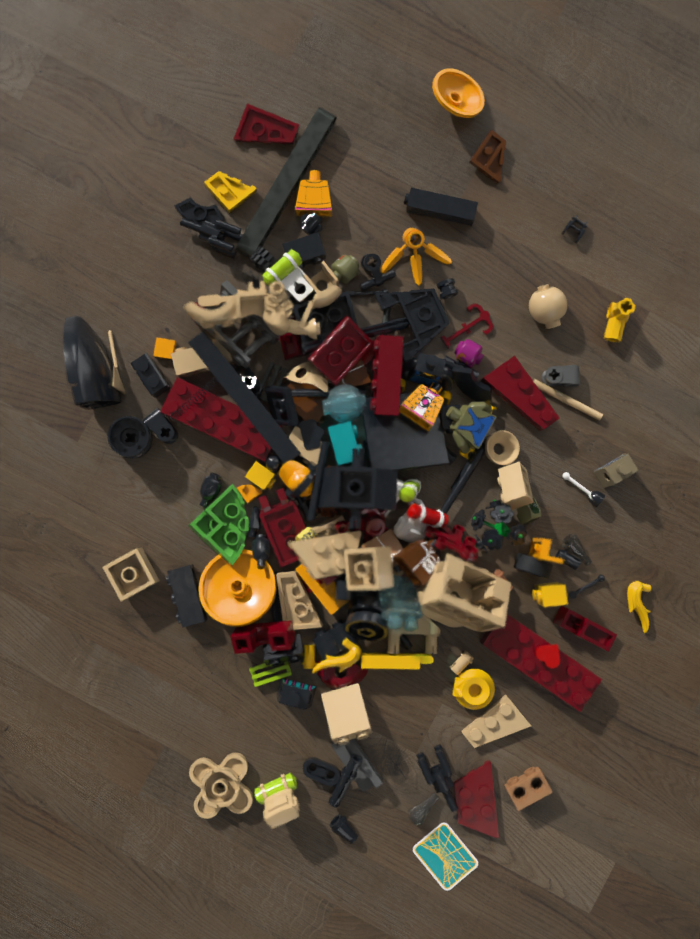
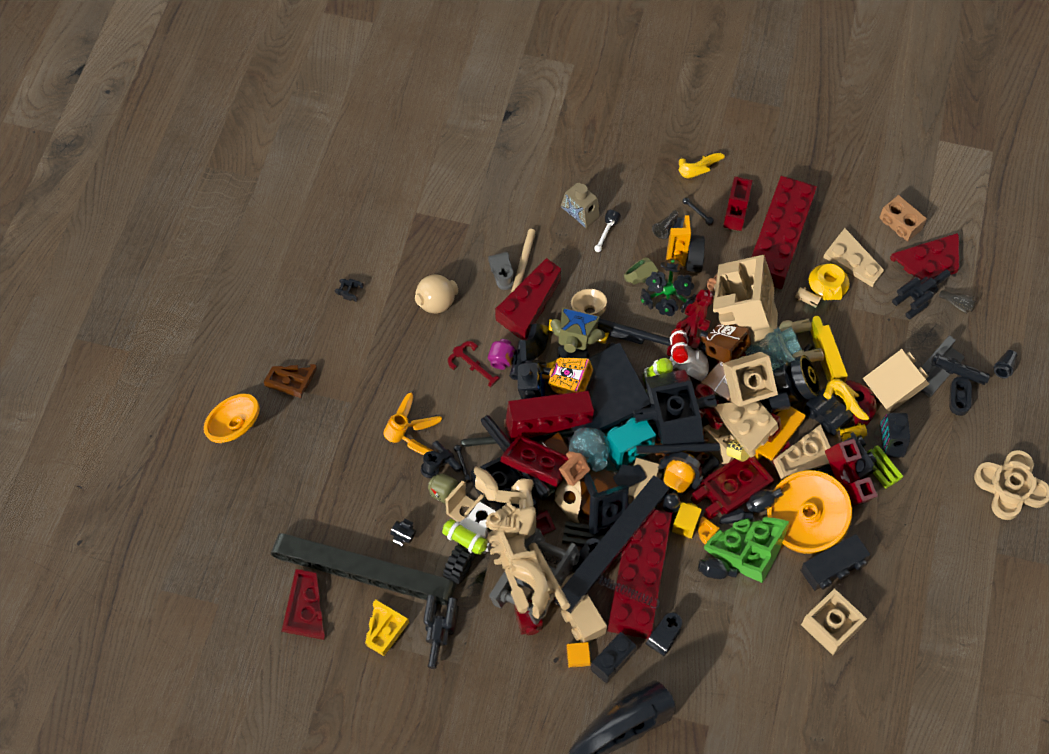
camera: 110 degrees left, 25 degrees down
black wheel [107,416,153,459] -> none
tan piece [108,330,126,394] -> none
black tile [174,197,225,225] -> none
tan piece [254,772,299,828] -> none
black brick [282,232,326,269] -> none
light orange torso [295,170,332,216] -> none
black wing [375,288,450,362] -> none
black brick [404,187,478,226] -> none
teal sticker [413,822,478,891] -> none
black wheel [436,278,459,300] -> none
tan brick [497,462,534,510] -> none
yellow brick [532,582,568,607] -> none
red tile [535,644,560,668] -> none
yellow piece [604,298,635,342] -> none
none -> tan bar [529,543,570,610]
none -> nougat bracket [559,451,590,486]

